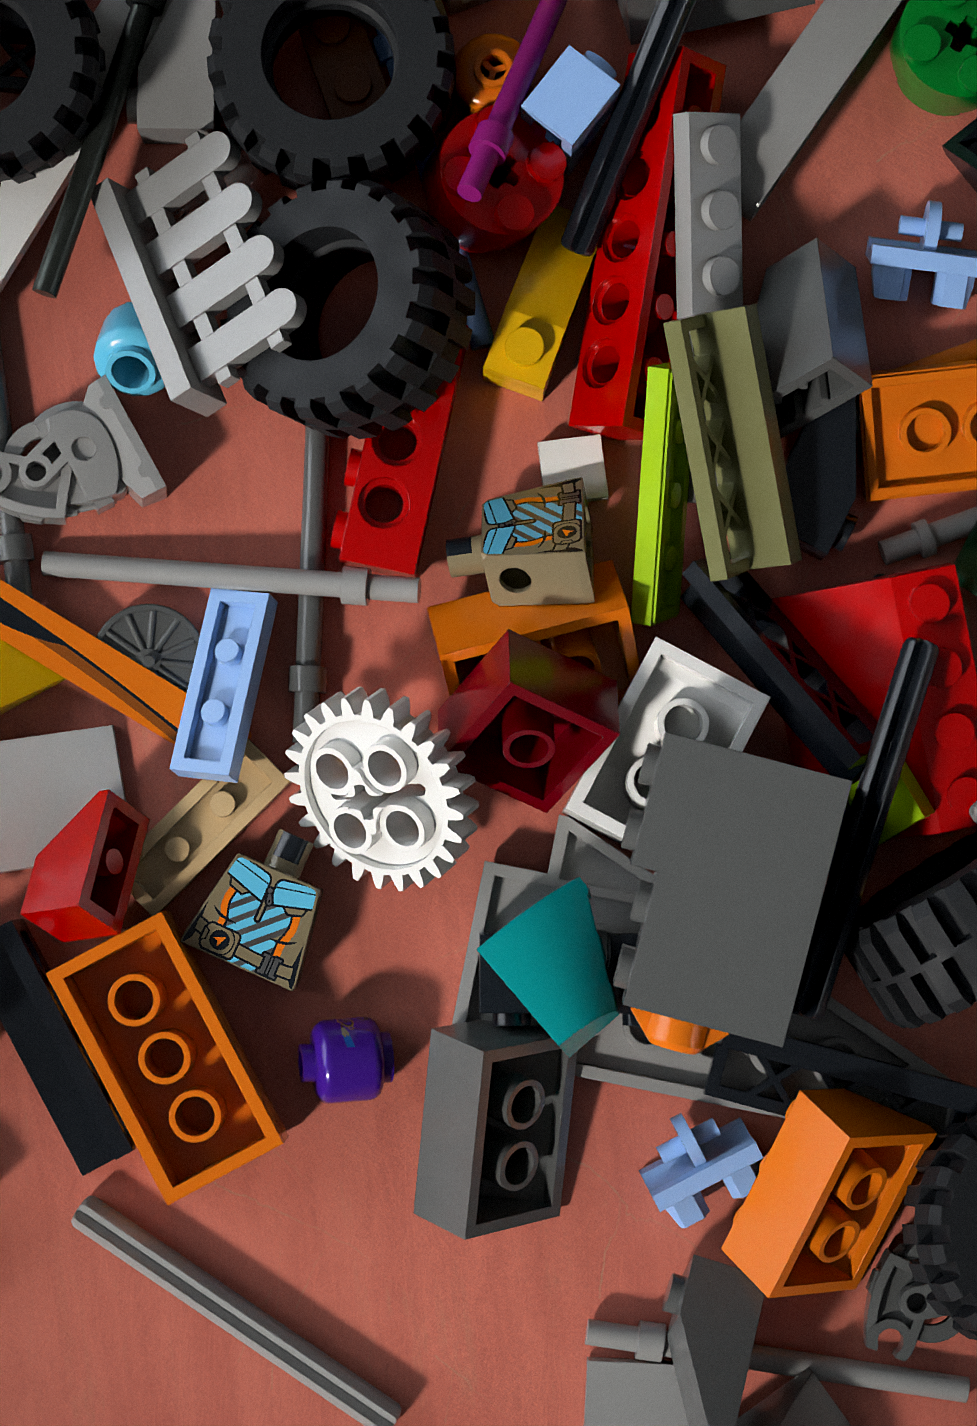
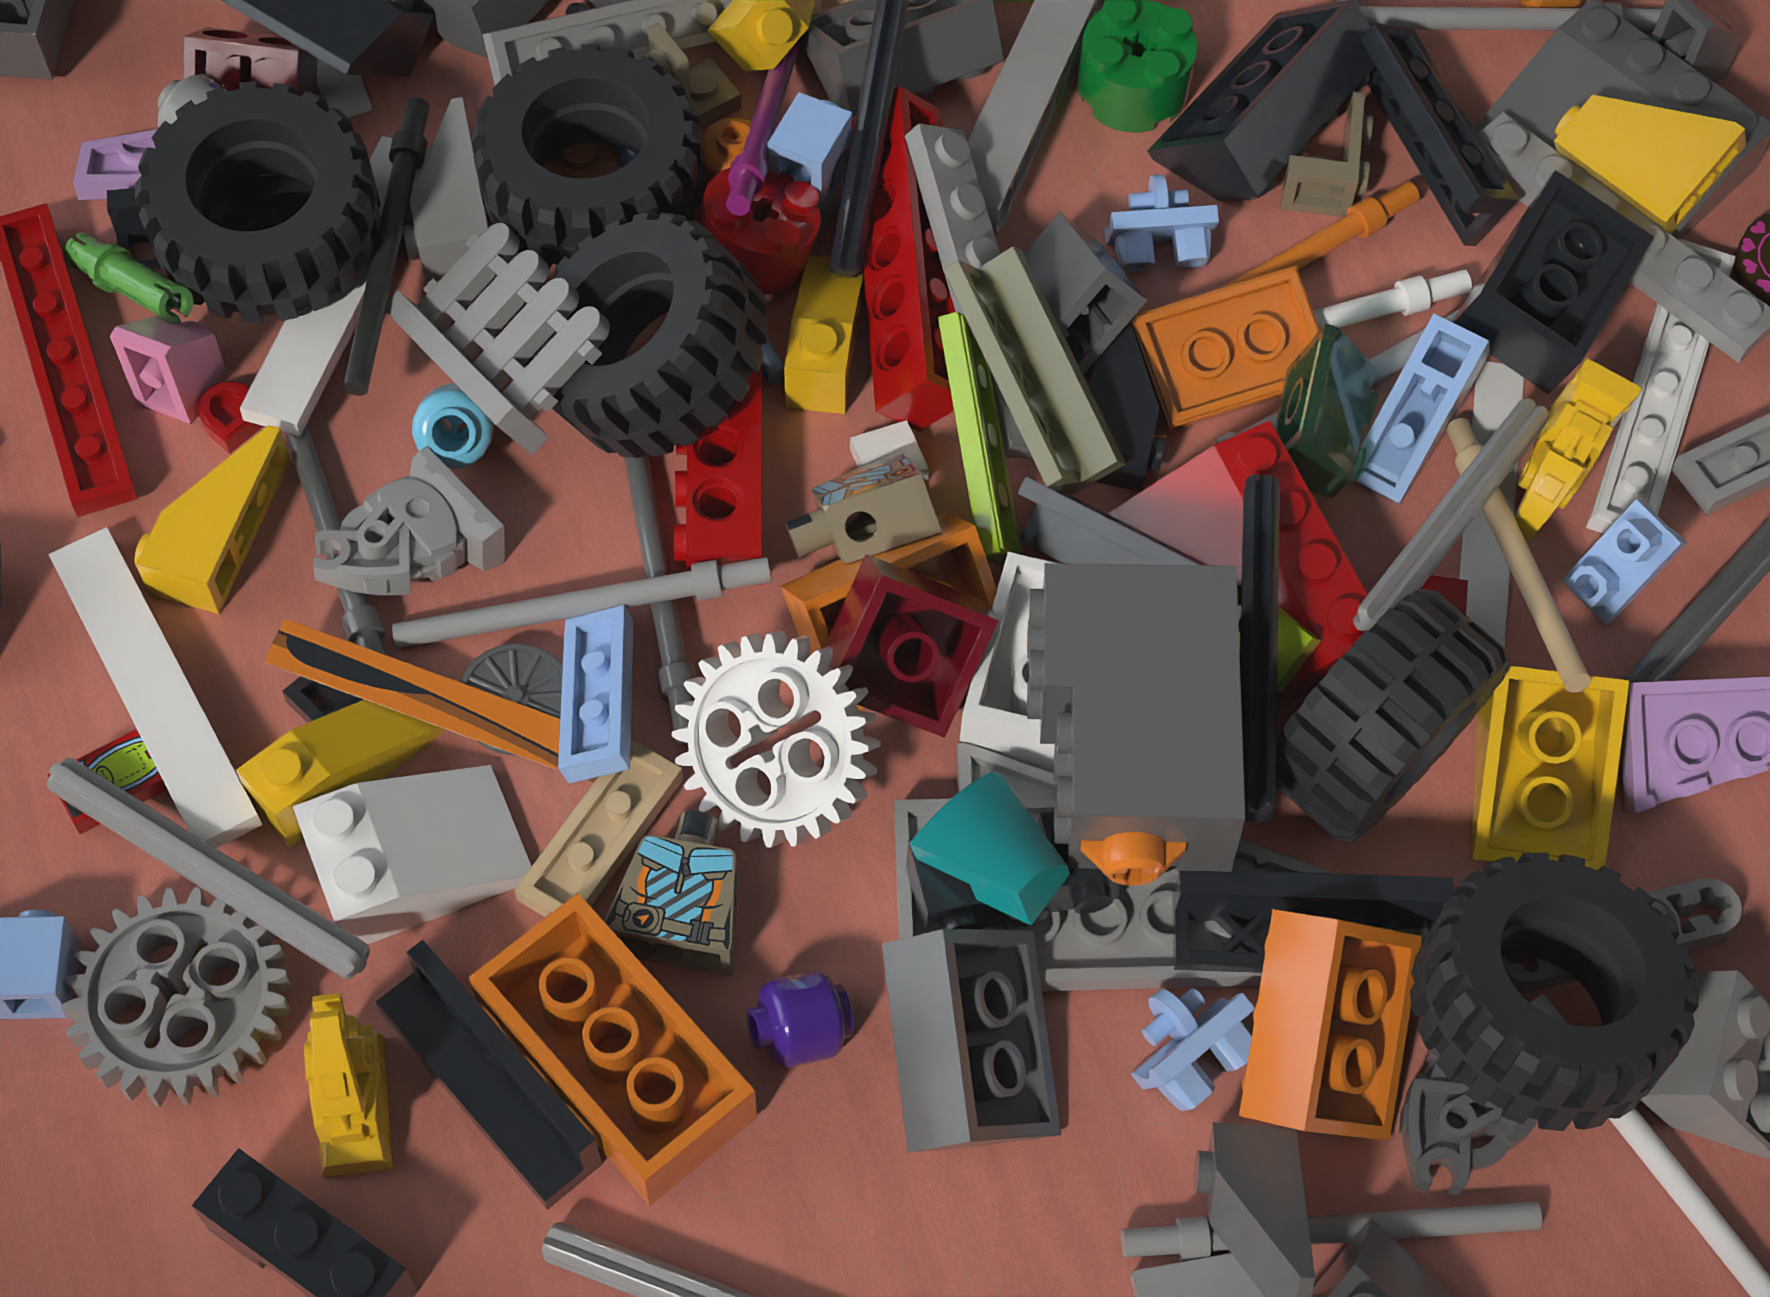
camera: 15 degrees left, 25 degrees down
red slope [20,789,150,942] -> none

